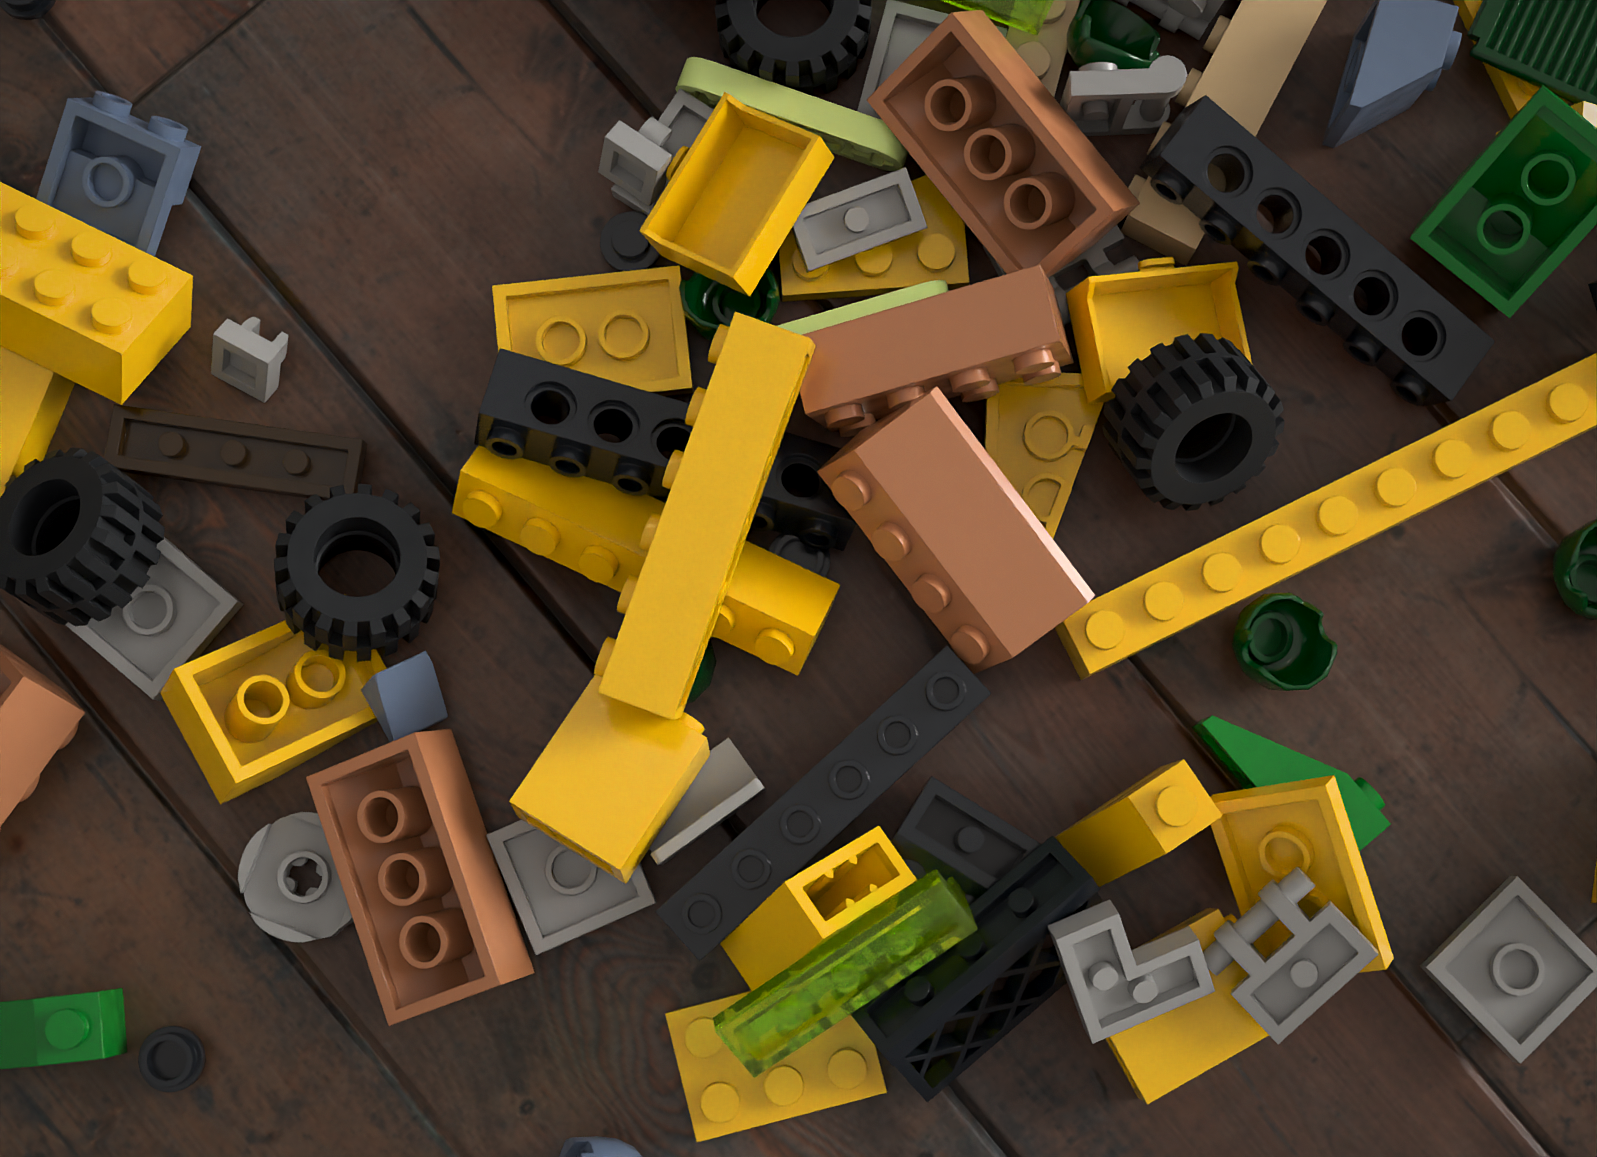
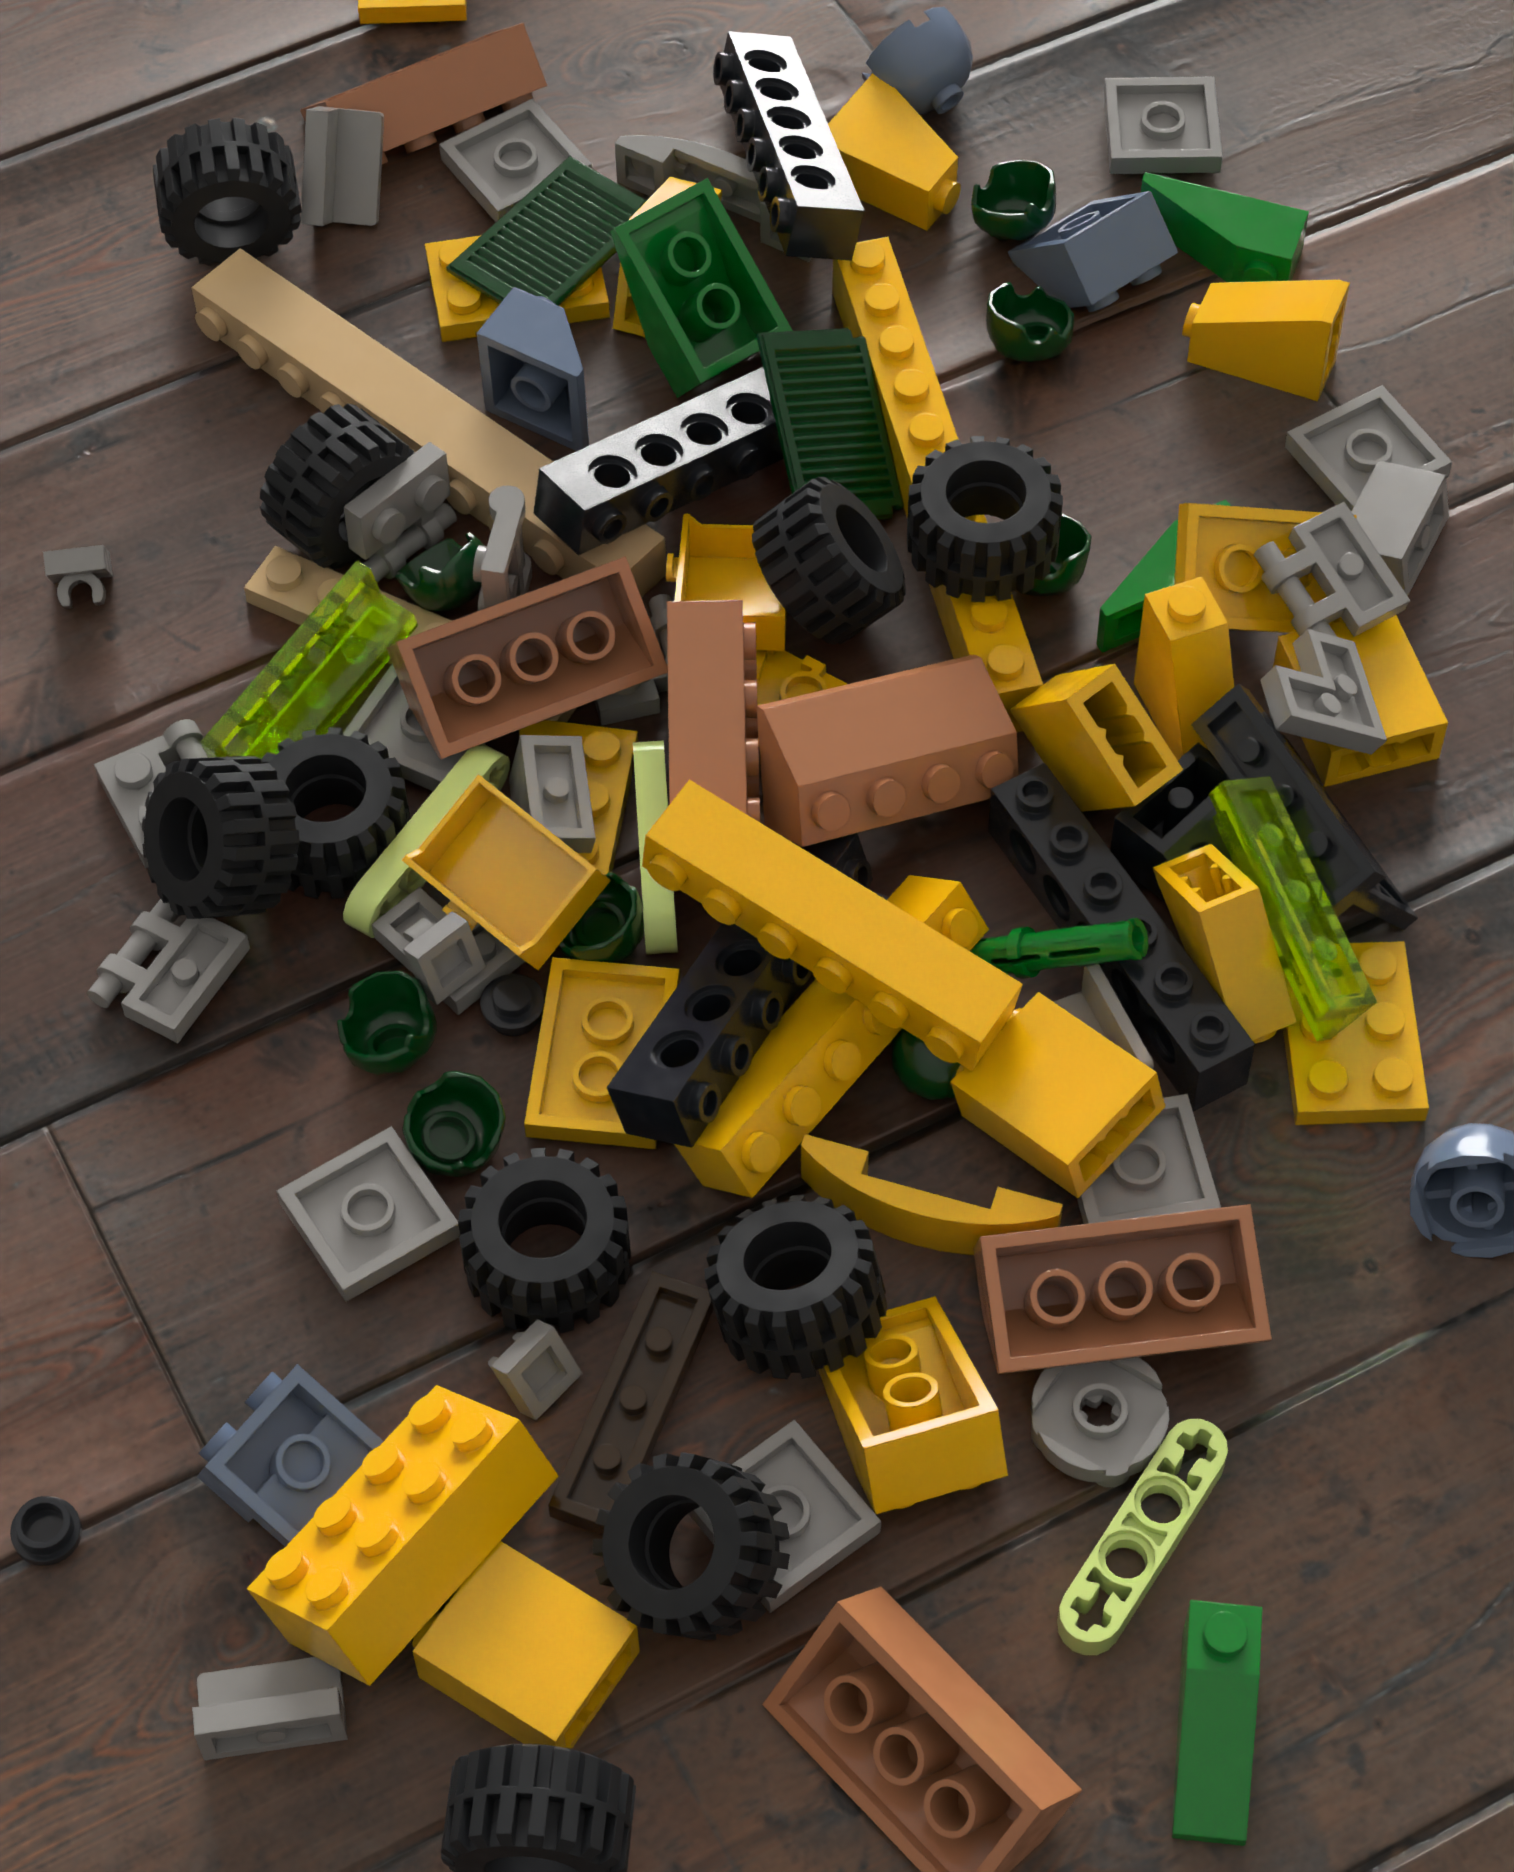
camera: 80 degrees left, 25 degrees down
black plate [138,1026,206,1092] -> none
sand blue slope [361,651,448,742] -> none
none -> light grey plate [277,1126,460,1302]
none -> dark green hair [337,971,437,1075]
none -> dark green hair [402,1071,506,1177]
none -> black tyre [458,1148,631,1334]
none -> dark green window [756,328,904,521]
none -> yellow slope [801,1134,1063,1255]
none -> black tyre [906,436,1063,602]
none -> green pin [970,918,1148,979]
none -> yellow brick [1010,664,1183,812]
none -> yellowish green beam [1057,1419,1228,1655]
none -> light grey panel [1351,461,1449,596]

